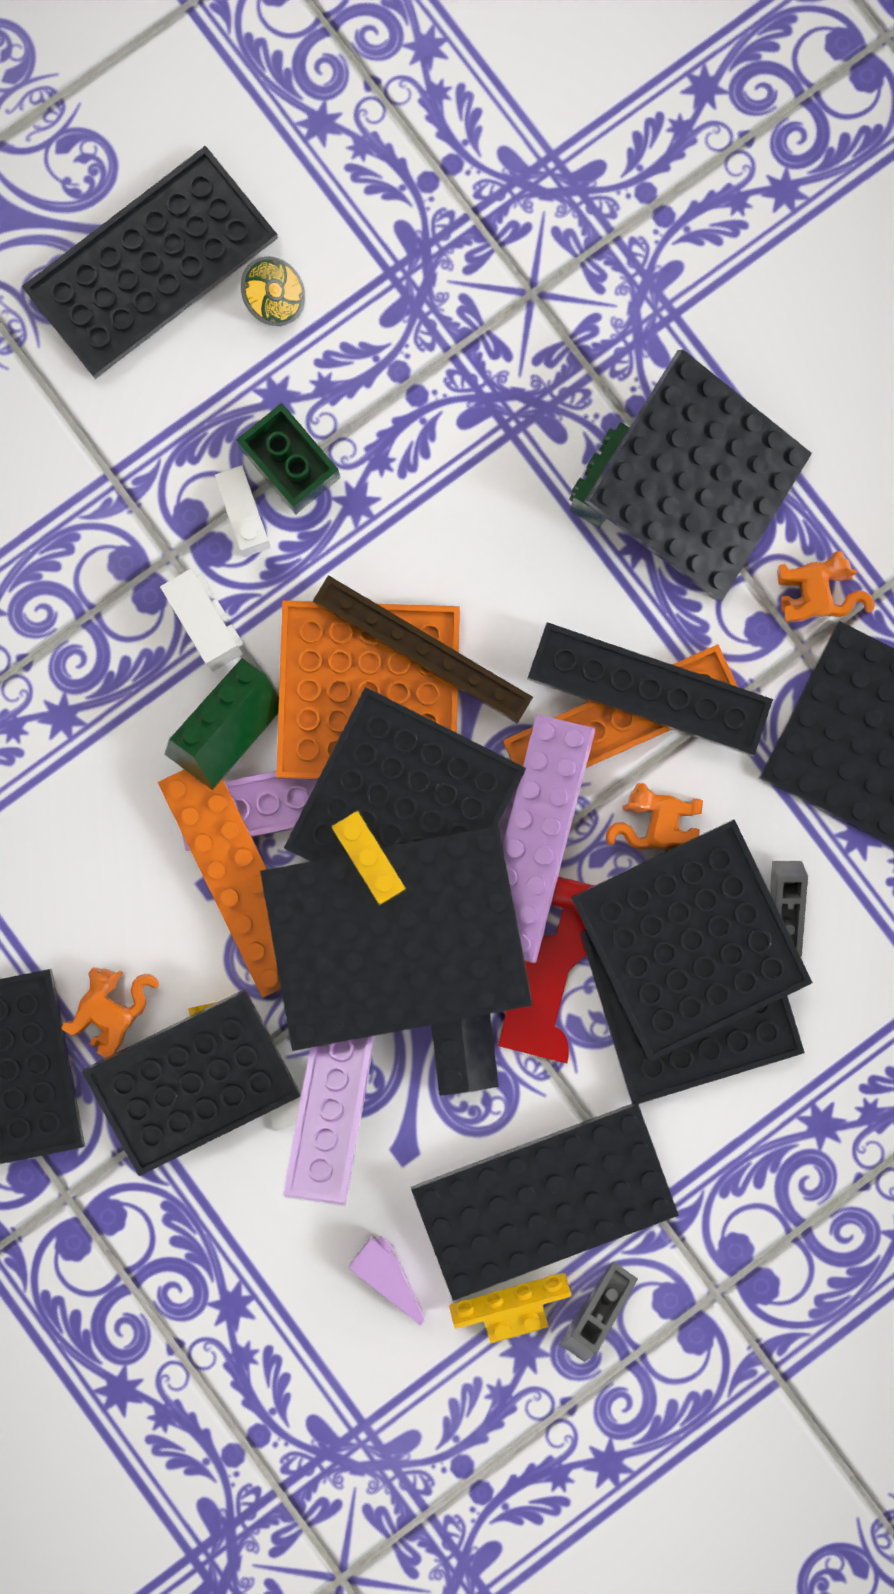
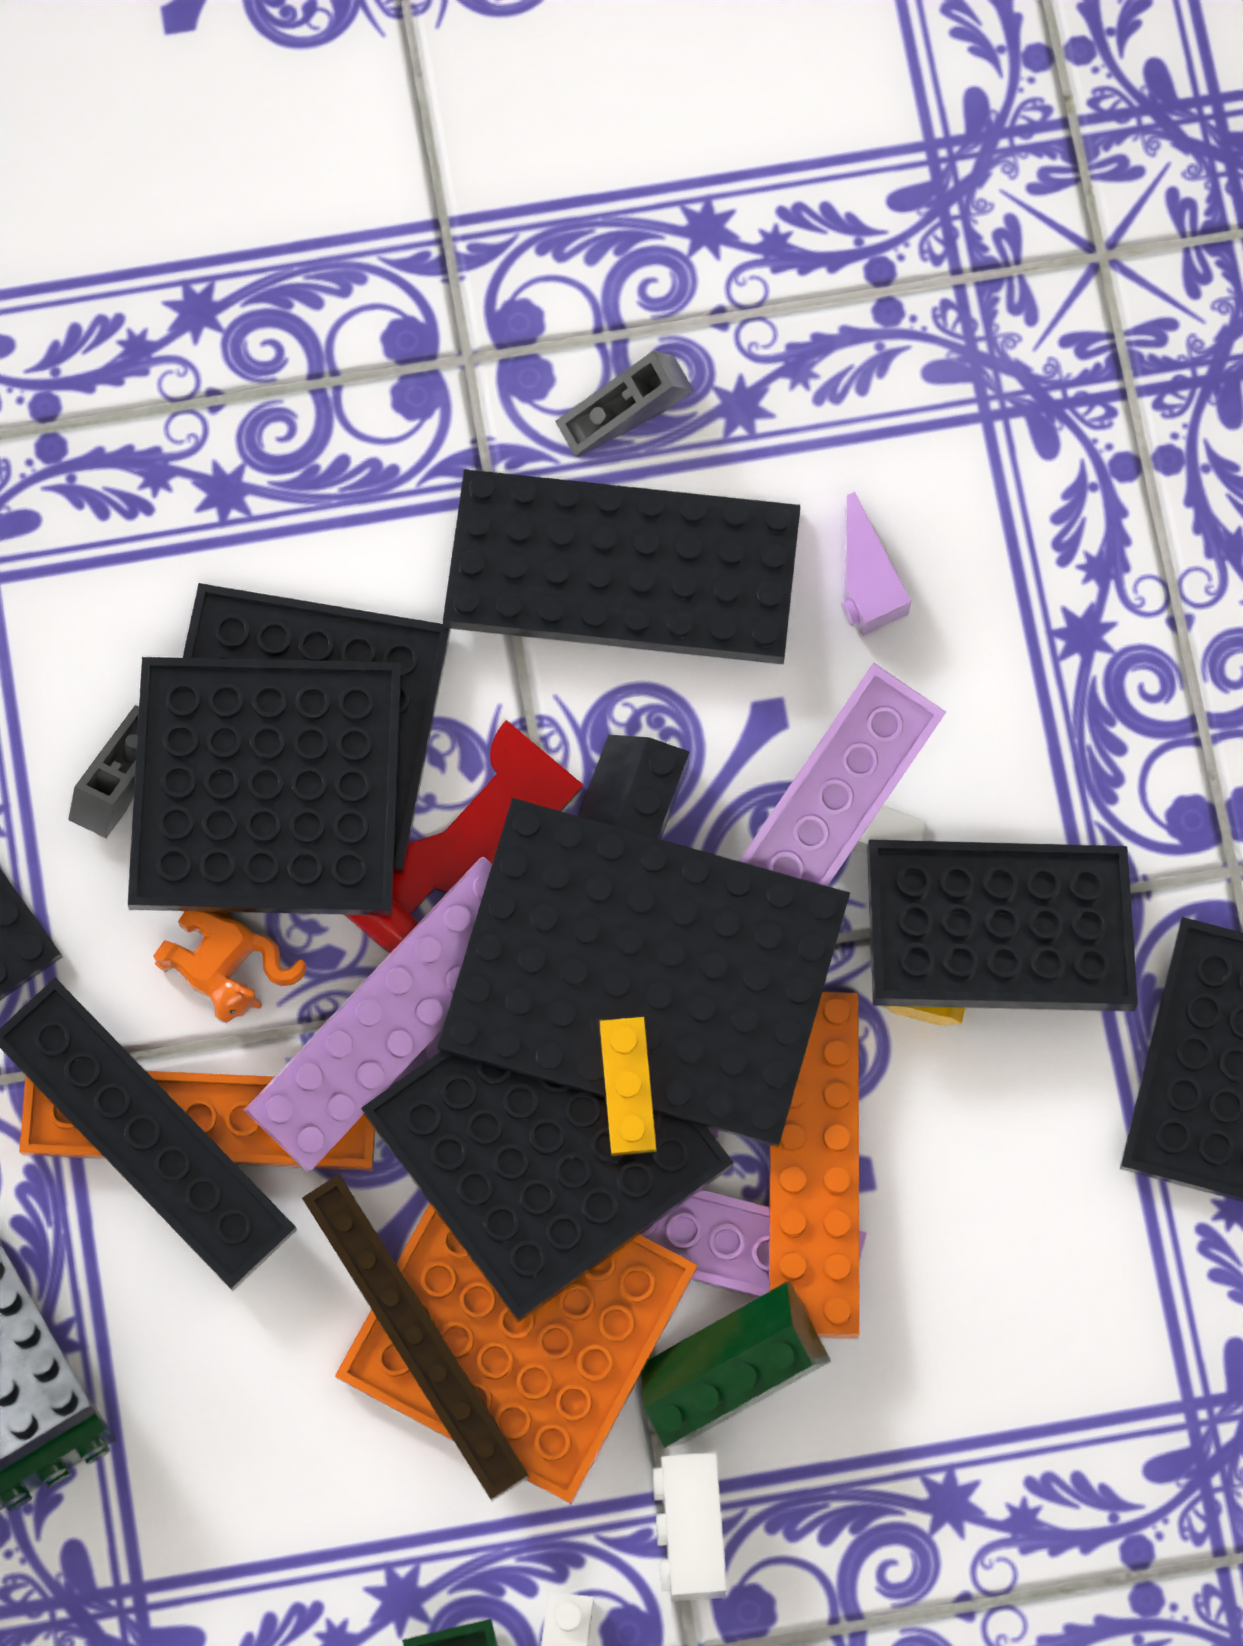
camera: 150 degrees left, 10 degrees down
orange animal [61,967,159,1058] -> none
yellow bracket [449,1273,571,1344] -> none

